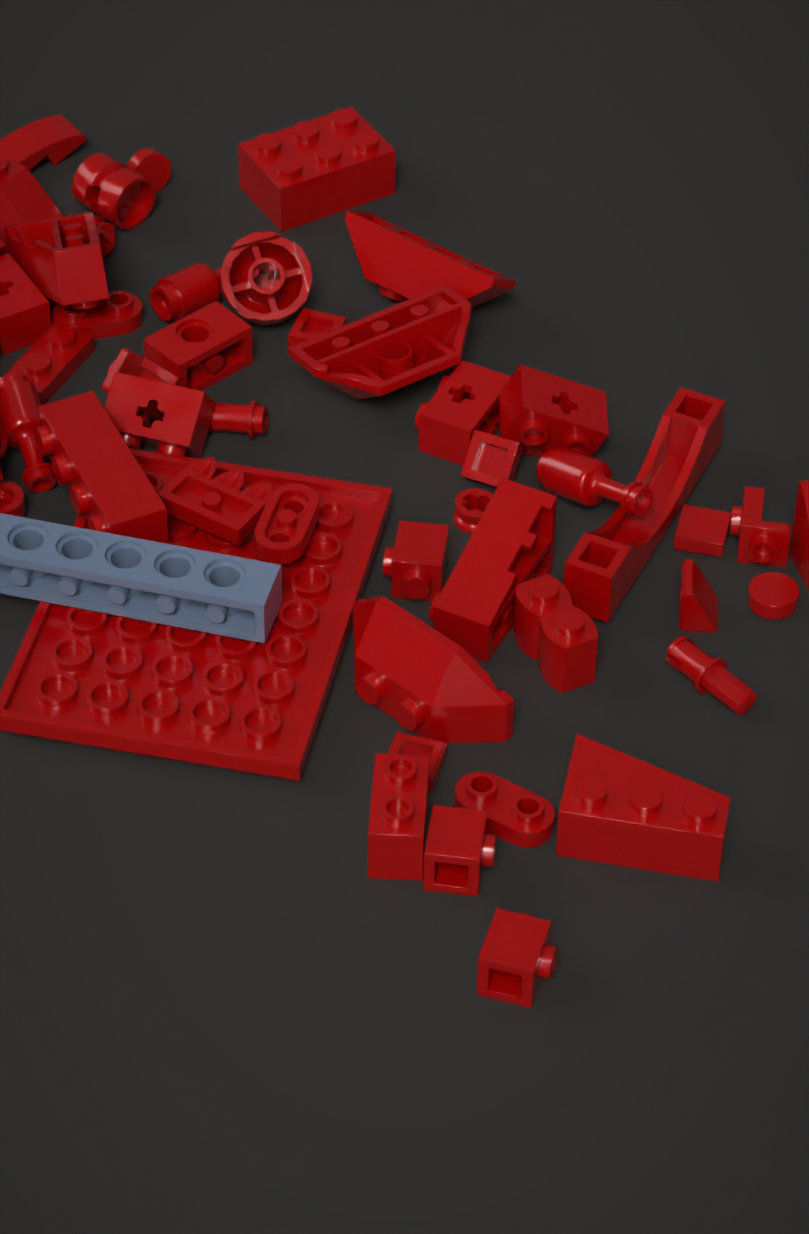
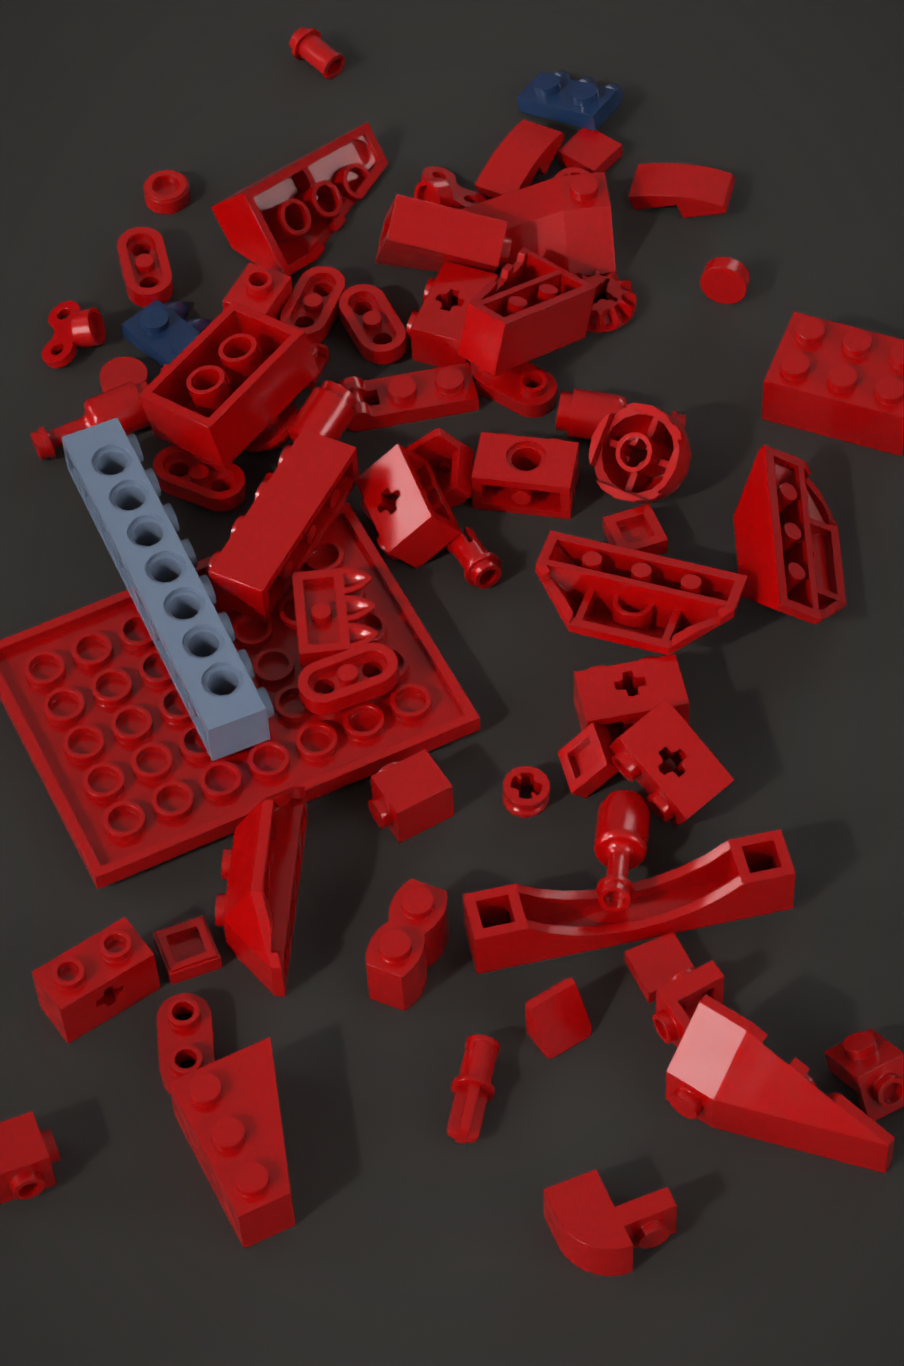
camera: 55 degrees right, 10 degrees up
red wheel [72,152,156,230] -> none
red brick [423,805,496,897] -> none
red wedge [429,478,557,663] -> none
red tile [747,572,799,620] -> none

